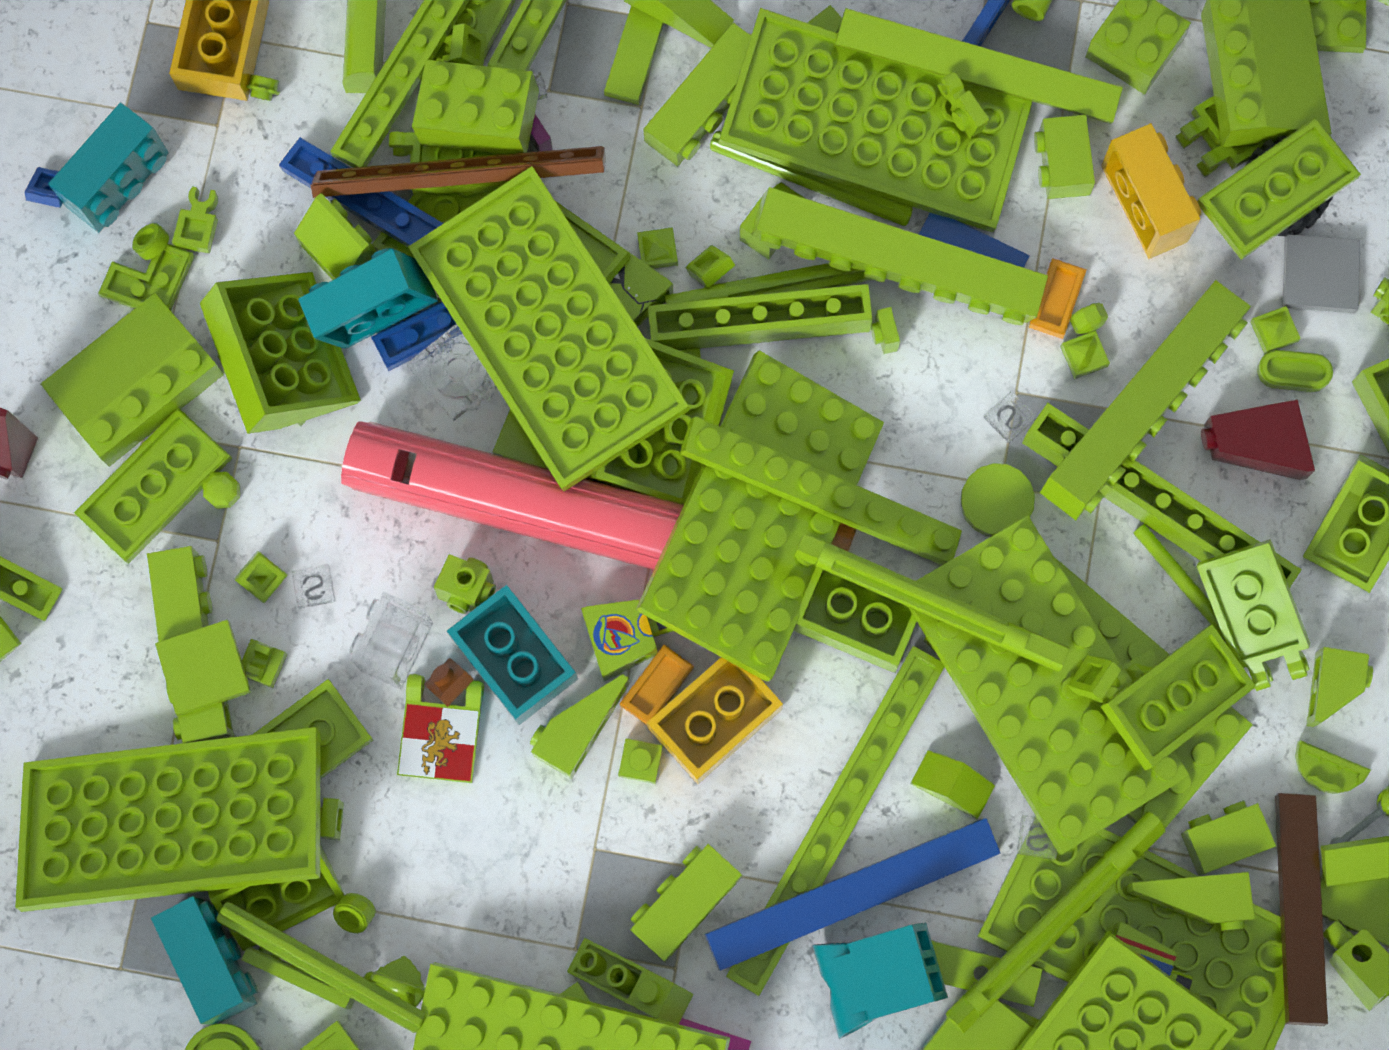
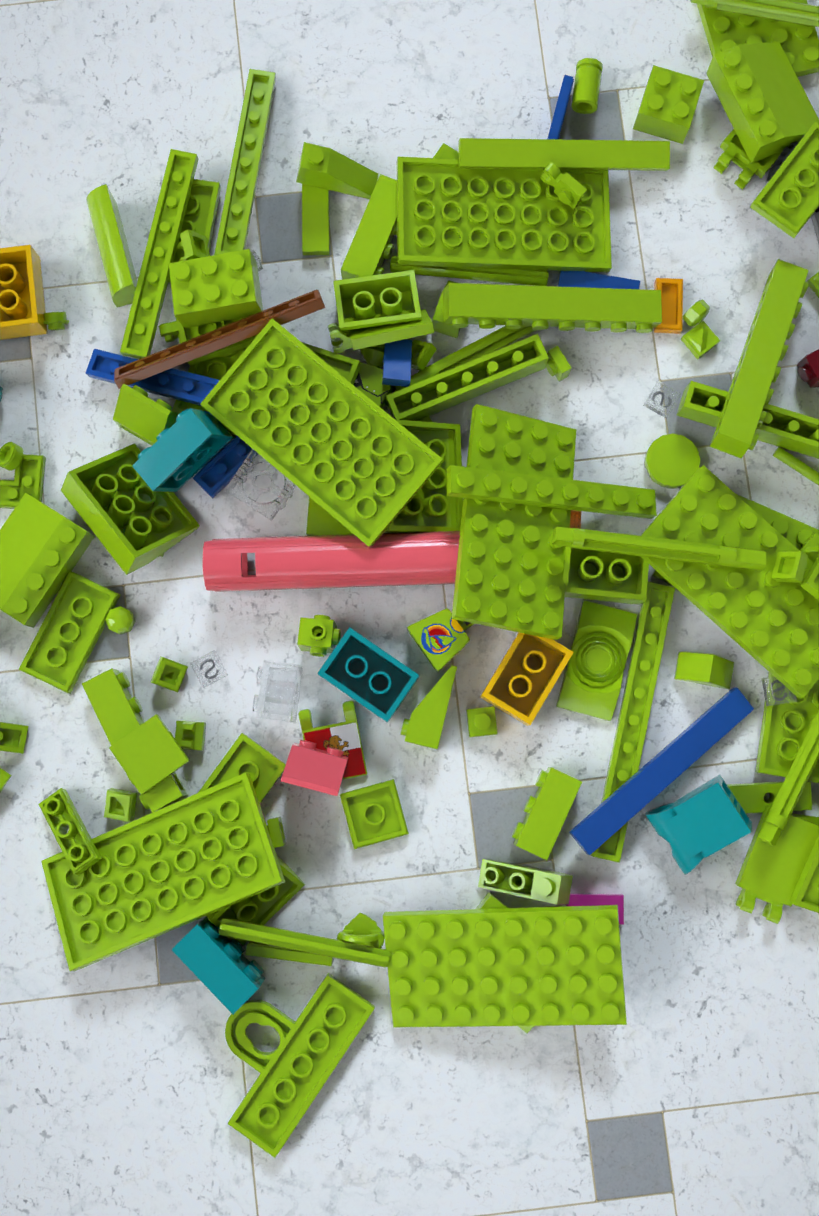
camera: 20 degrees left, 5 degrees up
lime plate [172,186,218,254] -> none
lime tile [333,893,376,934] -> none
dark orange plate [424,658,474,707] -> none
magenta tile [530,114,553,152] -> none
light orange tile [619,644,694,726] -> none
lime brick [1034,115,1095,199] -> none
yellow brick [1101,123,1201,259] -> none
none -> lime tile [38,788,102,876]
none -> lime tile [104,788,137,822]
none -> coral slope [281,740,348,796]
none -> lime tile [328,309,434,353]
none -> lime slope [333,270,422,331]
none -> lime tile [340,779,409,849]
none -> blue tile [382,339,412,387]
none -> lime slope [556,600,637,721]

